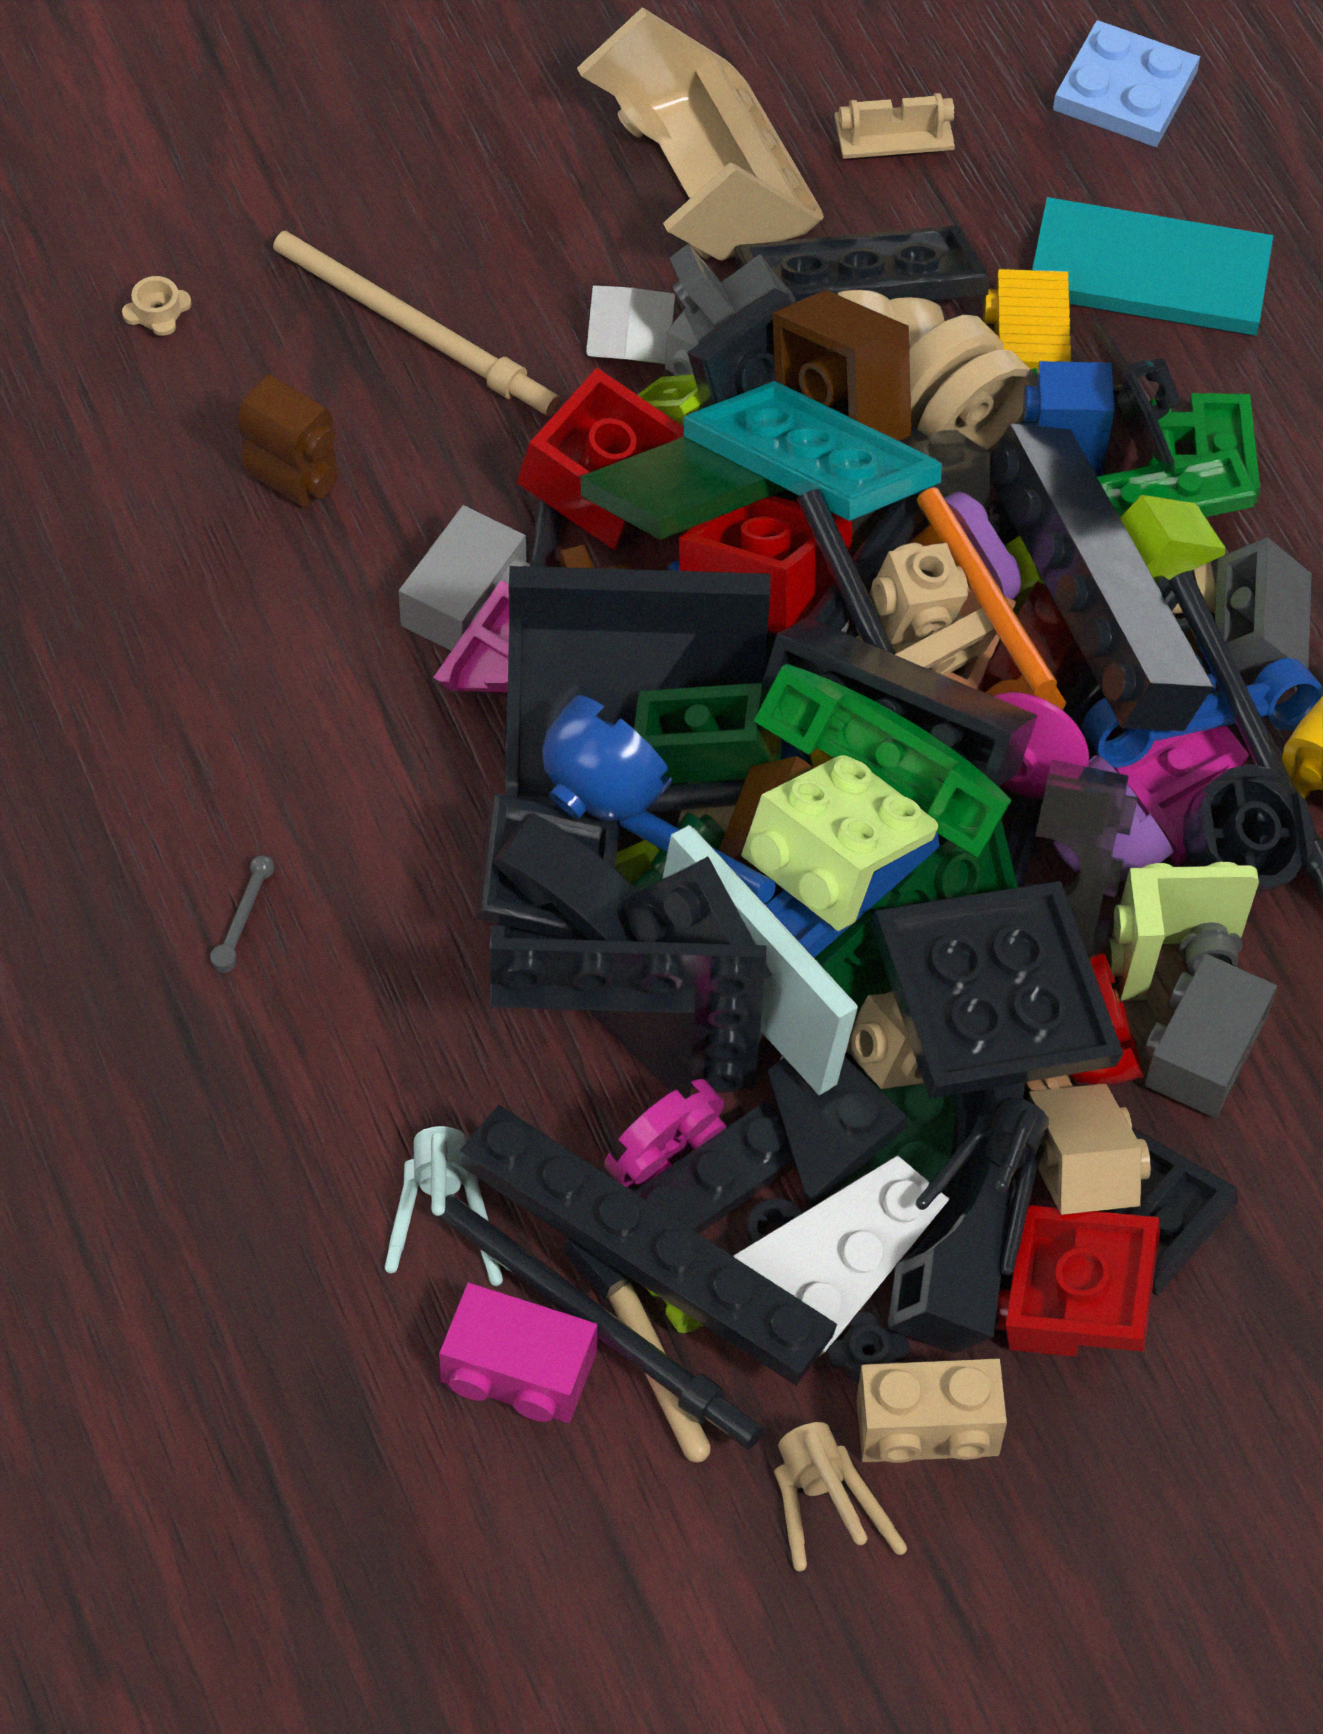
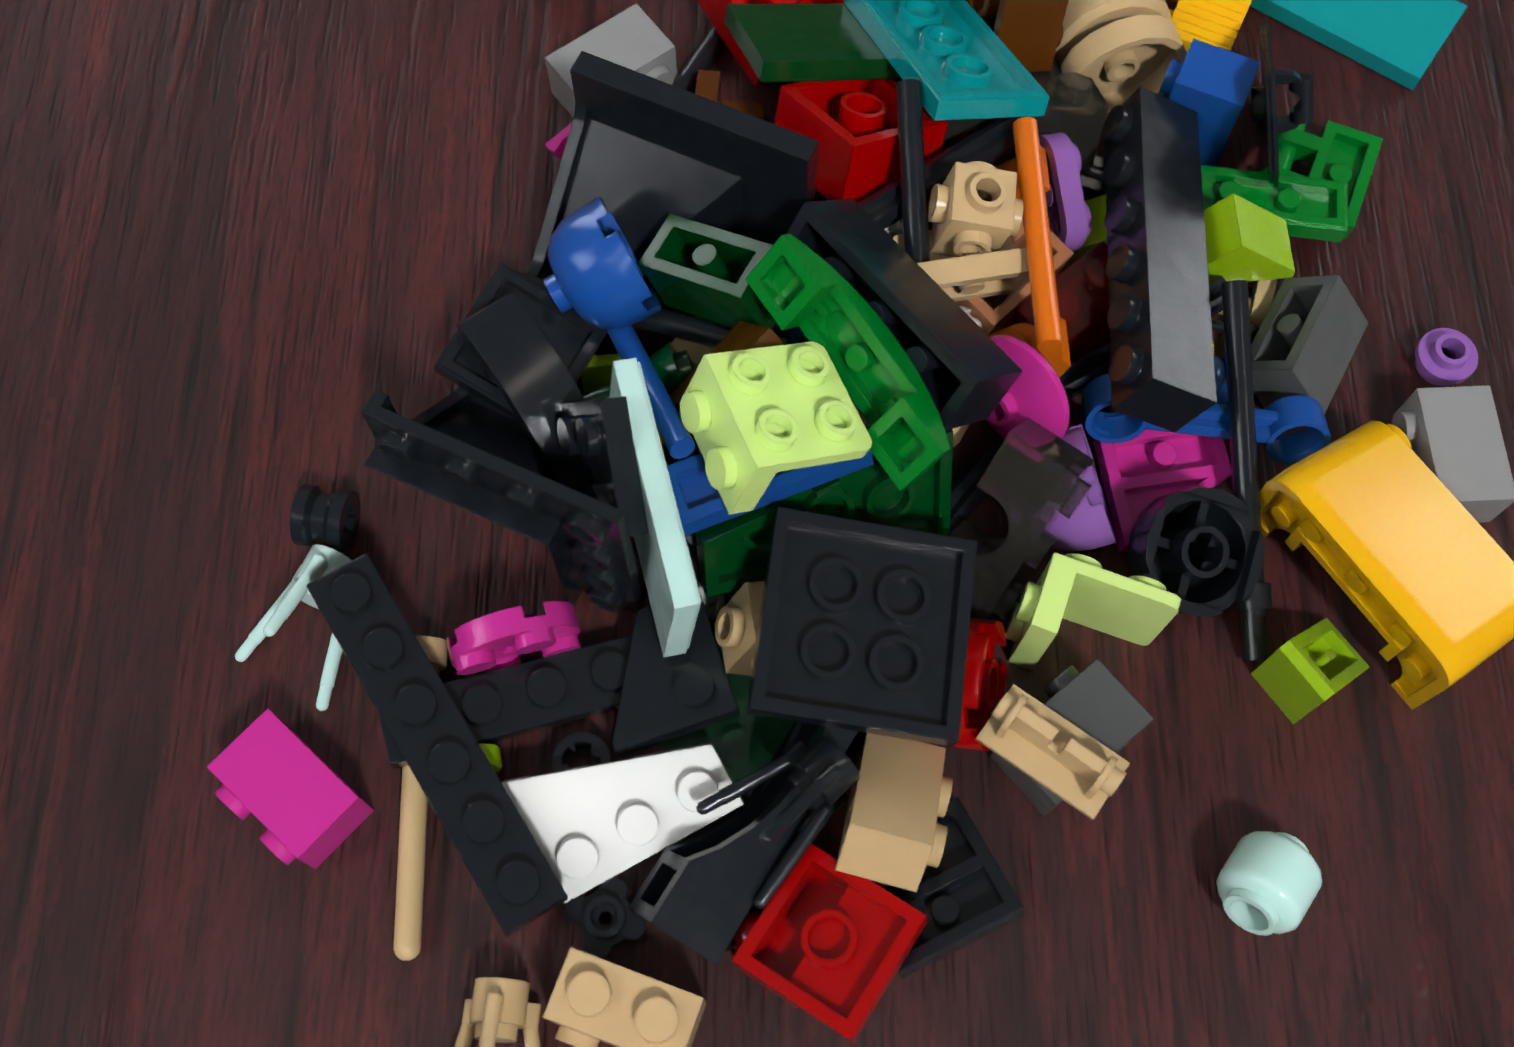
camera: 25 degrees right, 10 degrees up
dark grey hinge [210,855,275,973] -> none
black bar [436,1194,764,1450] -> none
dark grey plate [1179,922,1243,975] -> none
none -> black wheel [290,484,360,552]
none -> tan hinge [976,684,1130,820]

